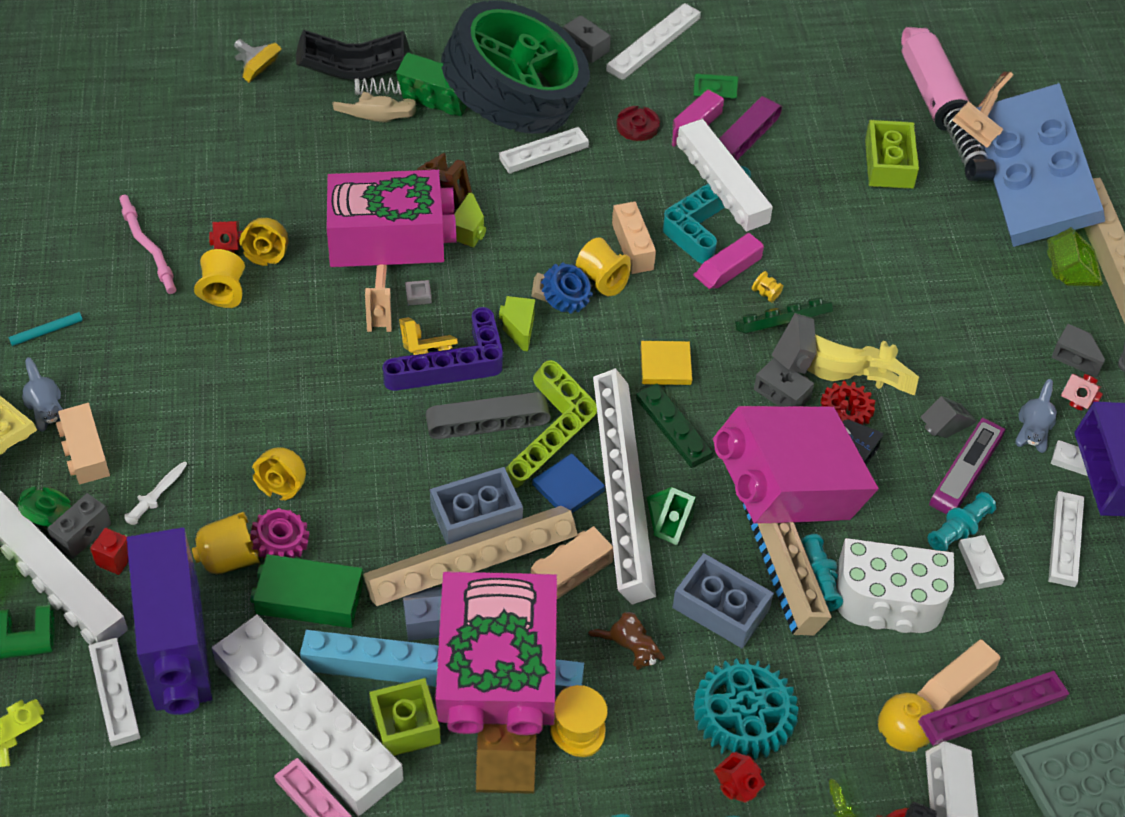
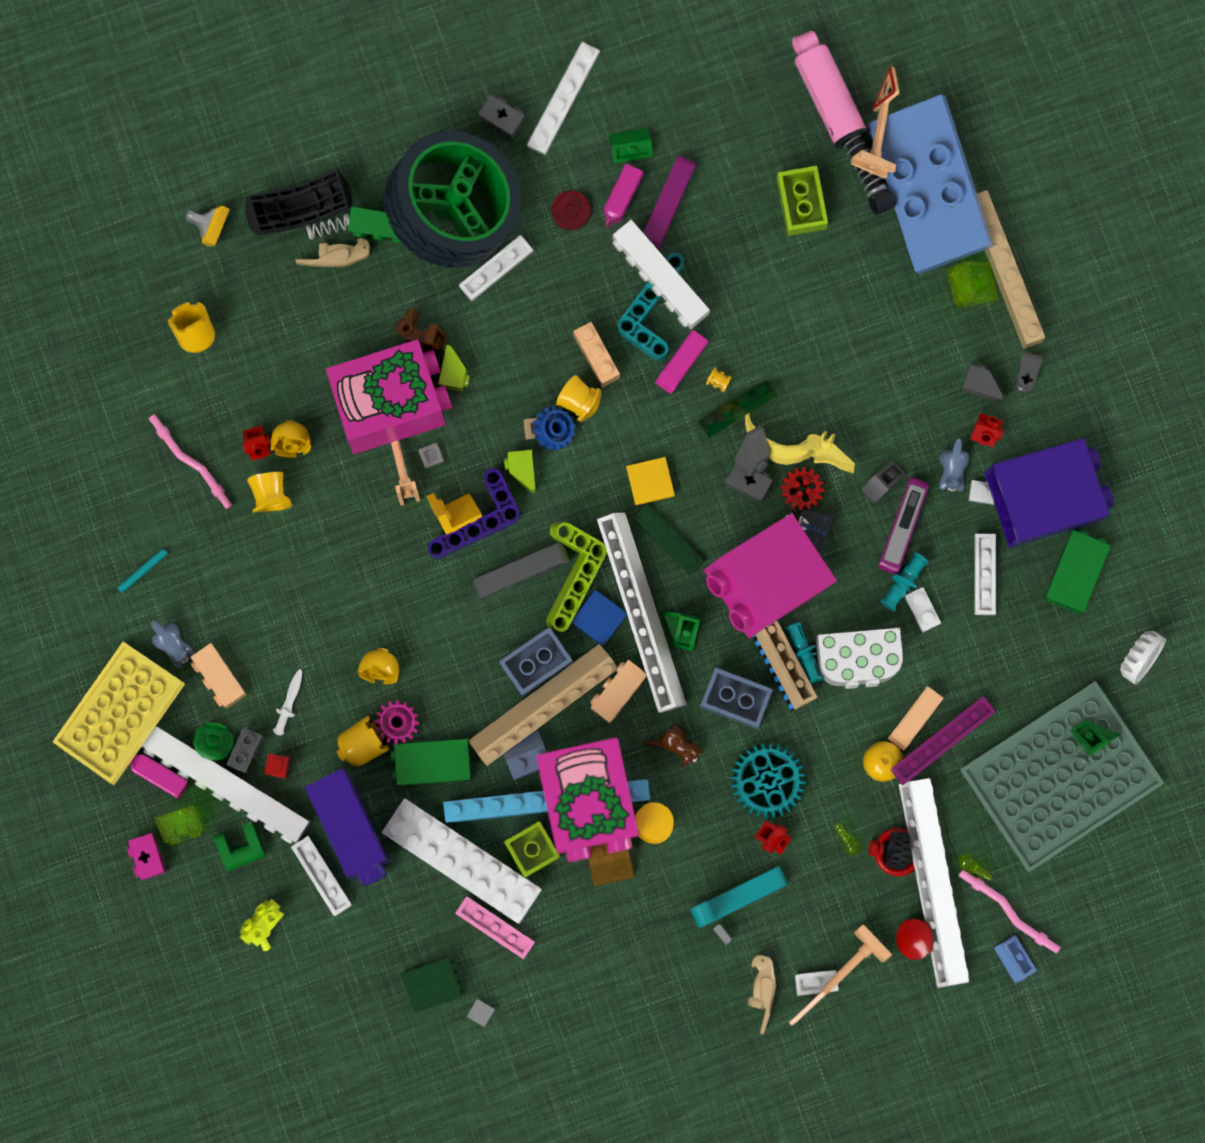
camera: 10 degrees left, 30 degrees up
none -> yellow cylinder [168,302,215,353]

